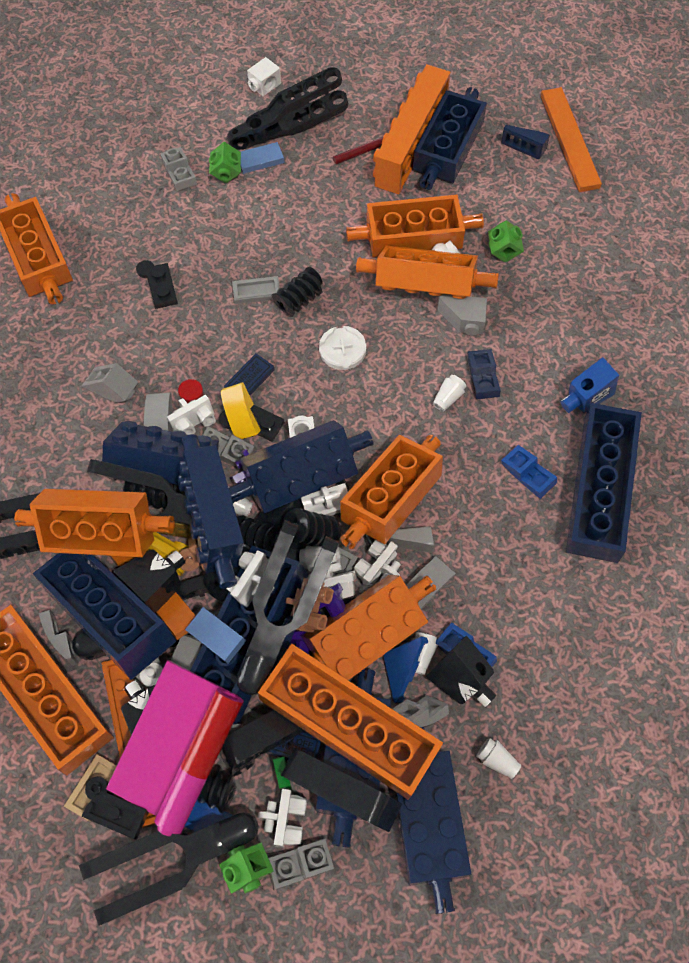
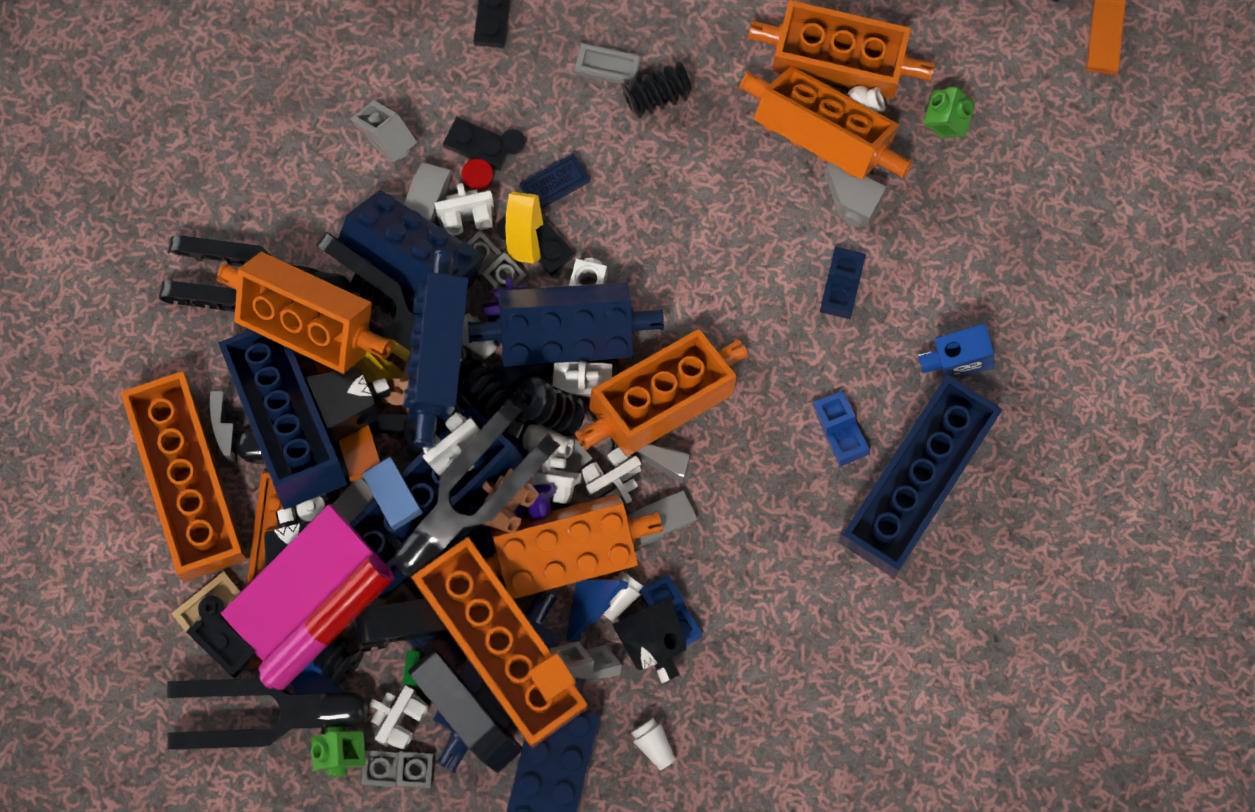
camera: 20 degrees right, 10 degrees up
white tile [319,326,366,370] -> none
white cone [432,375,466,412] -> none
none -> black hinge [443,117,526,171]
none -> orange tile [528,653,576,702]

